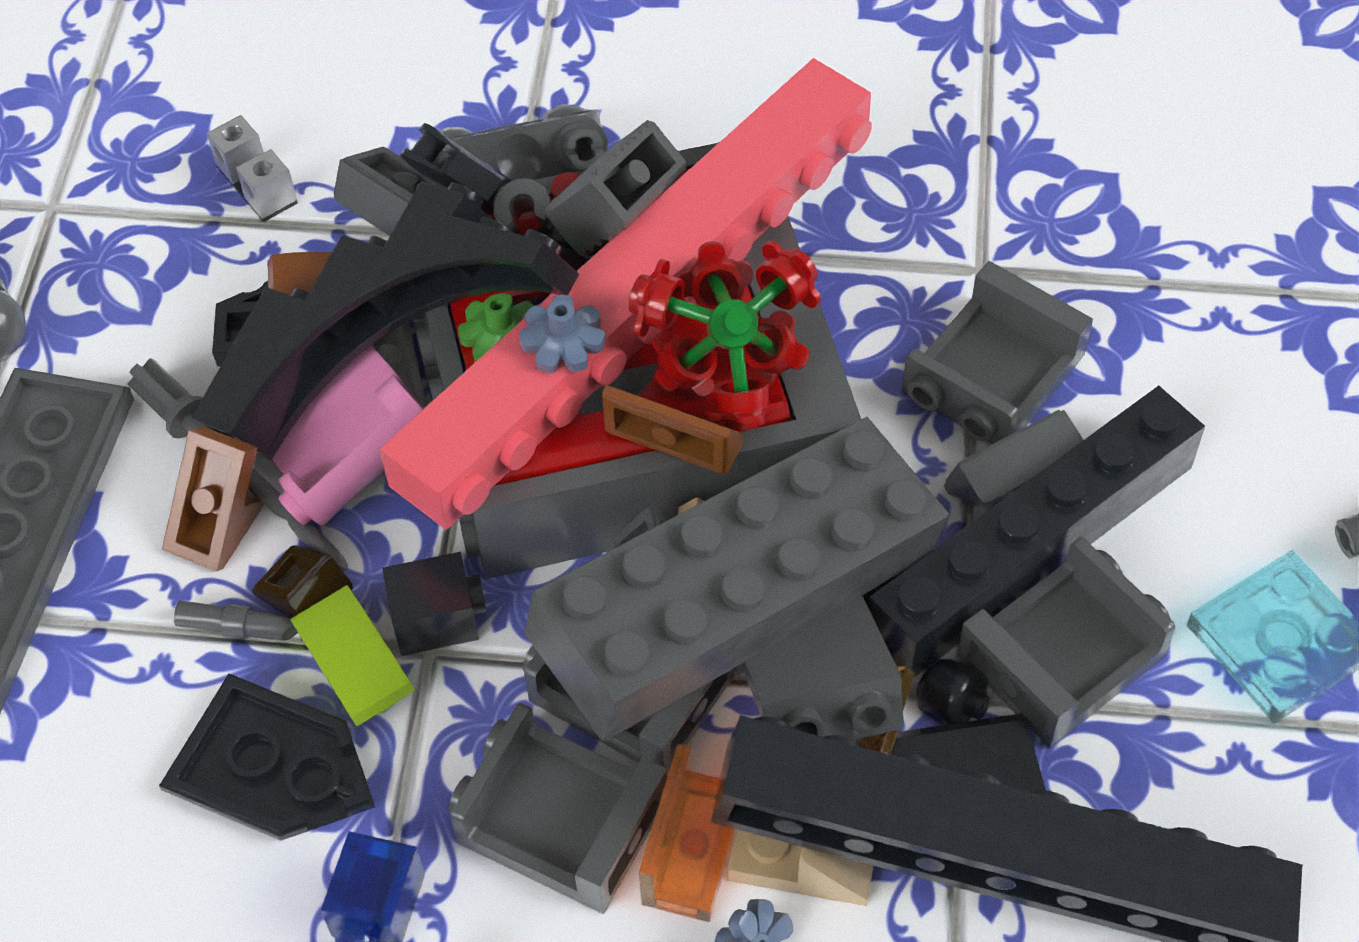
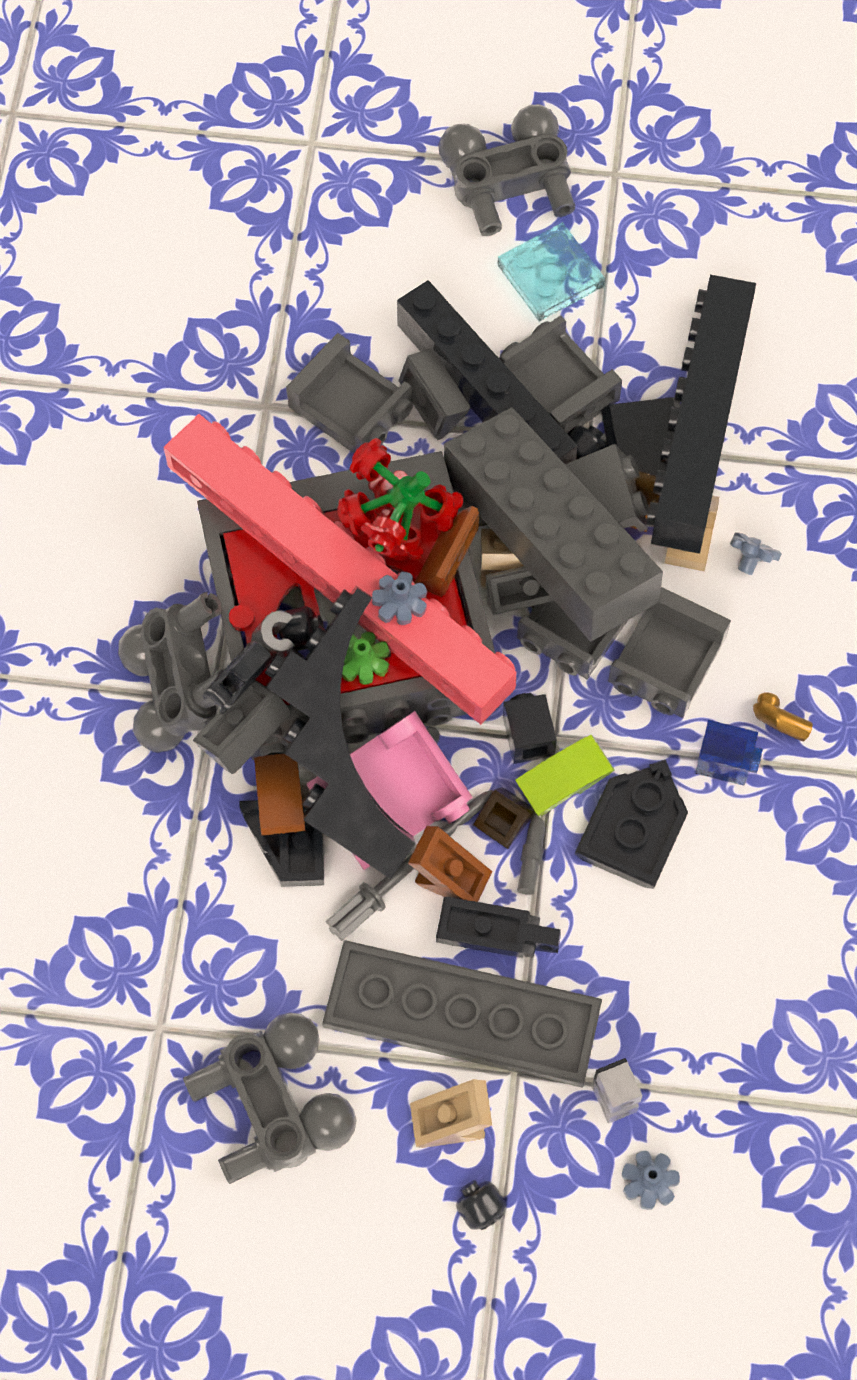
camera: 90 degrees left, 10 degrees up
flat silver piece [207,114,298,223] -> none
dark grey brick [545,120,686,257] -> none
clear orange panel [639,744,736,923] -> none
none -> black hinge [436,897,561,958]

